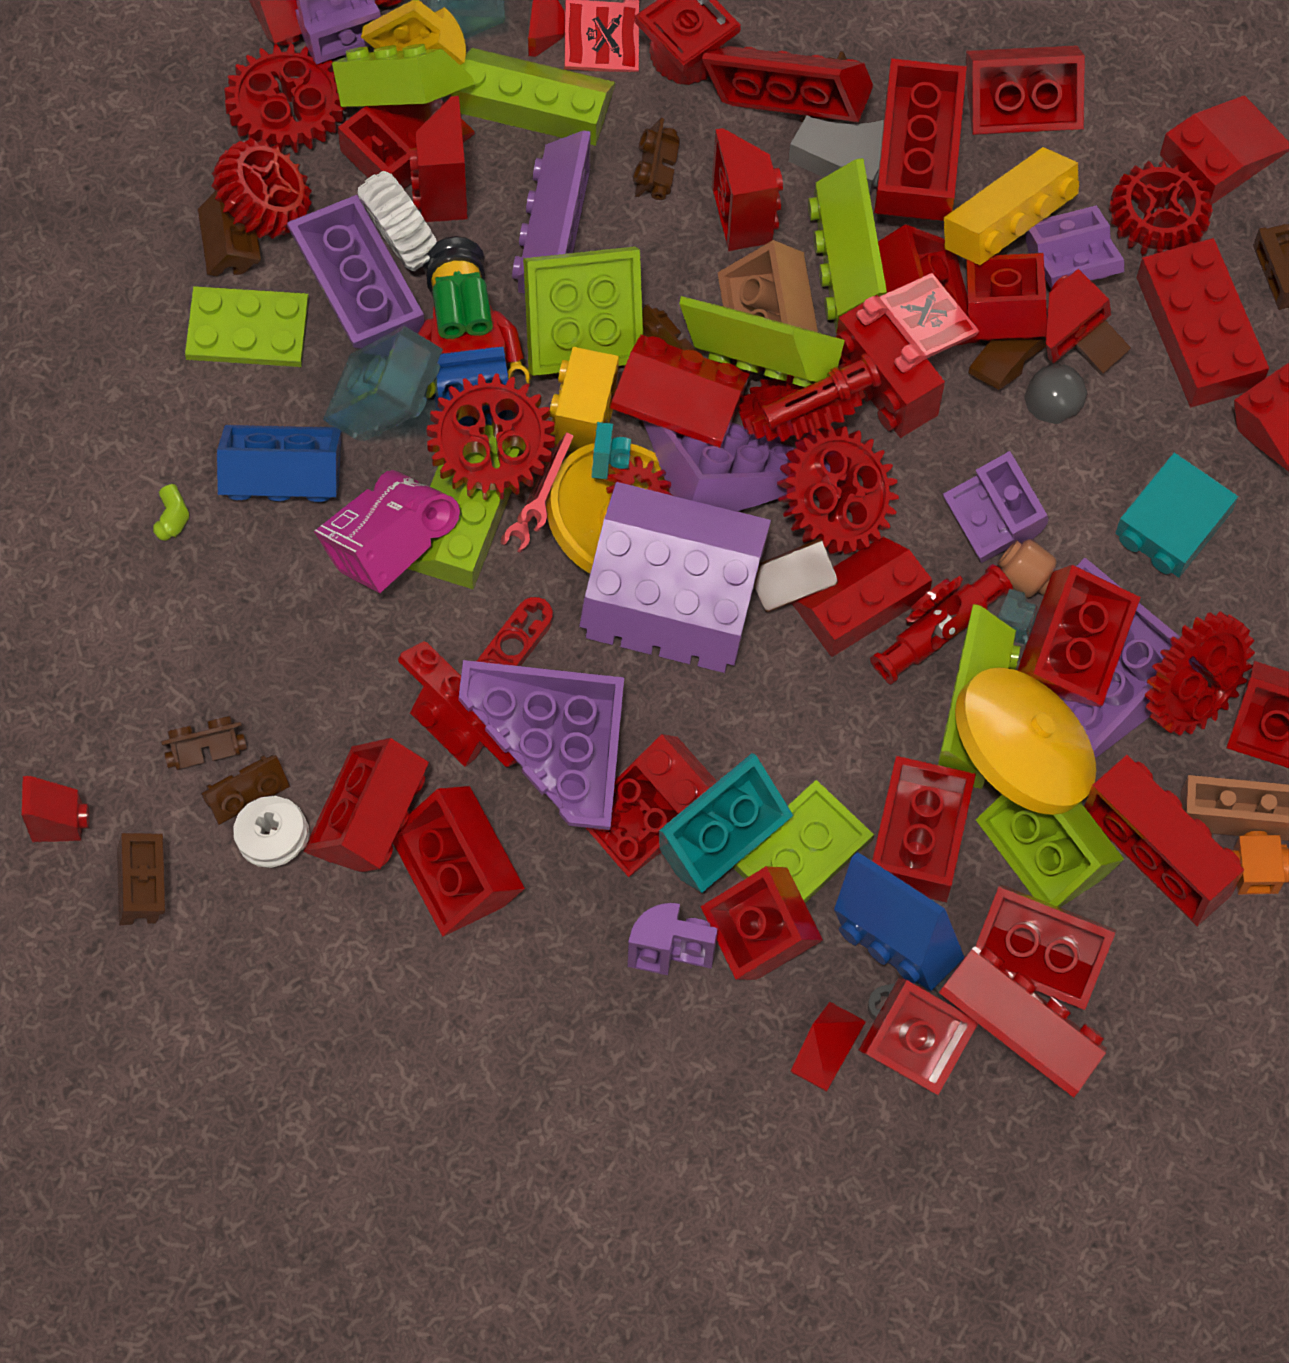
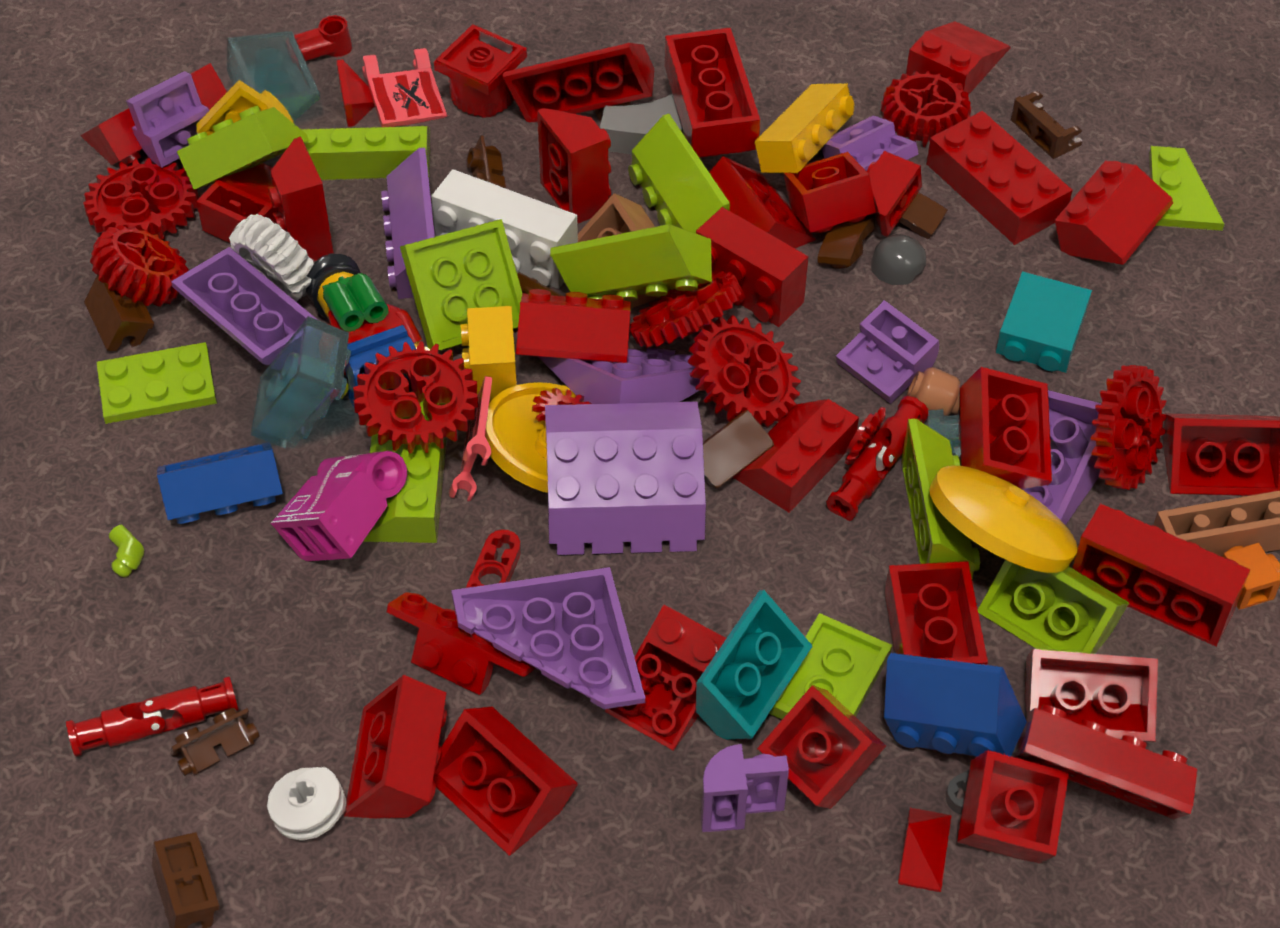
camera: 15 degrees left, 15 degrees down
red slope [21,776,89,842] -> none
reddish brown hinge [201,755,290,825] -> none
teal tile [591,422,631,479] -> none
red pin [761,353,881,430] -> none
coral flag [856,273,979,373] -> none
red slope [966,46,1085,135] -> none
none -> red piece [66,676,239,757]
none -> white brick [431,169,578,289]

